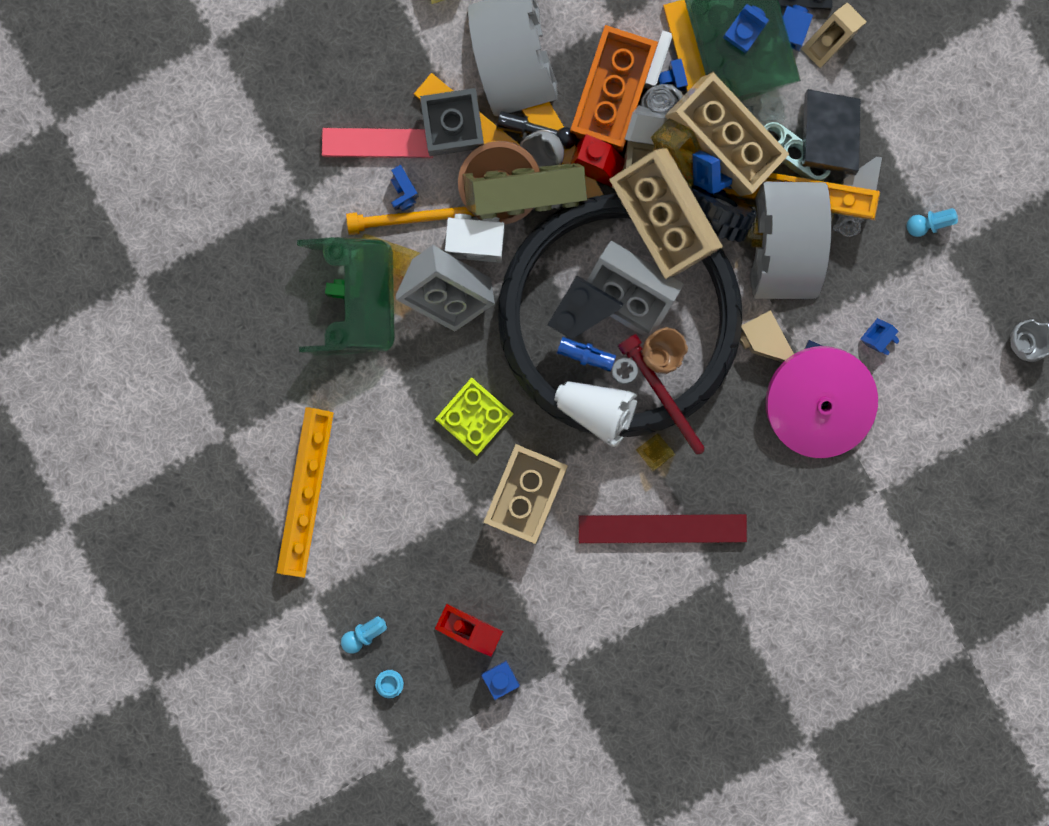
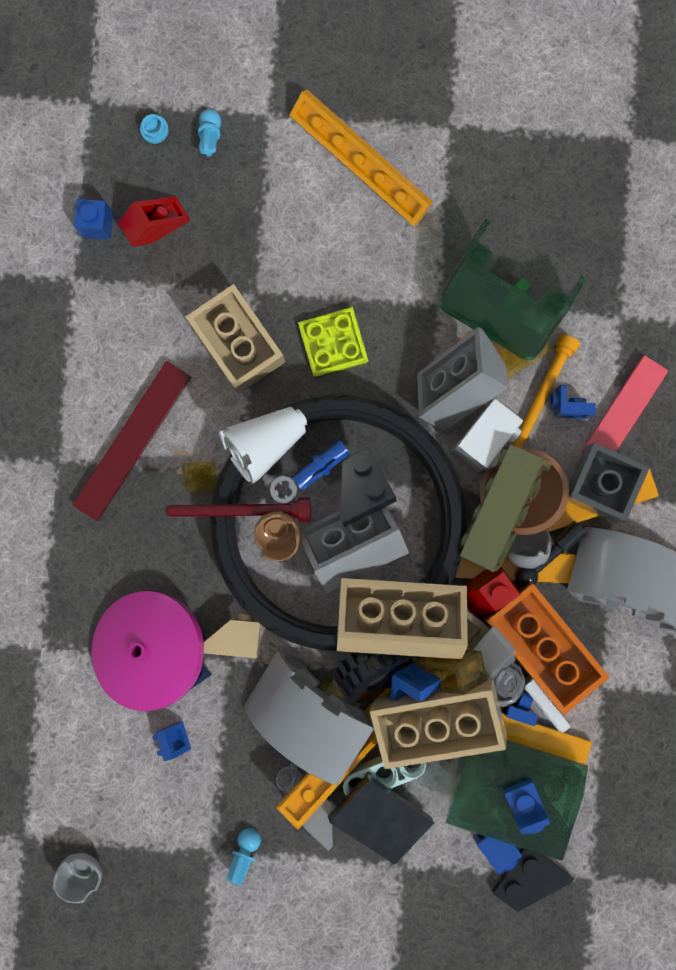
camera: 125 degrees right, 0 degrees up
tan slope [801,2,866,68] -> none

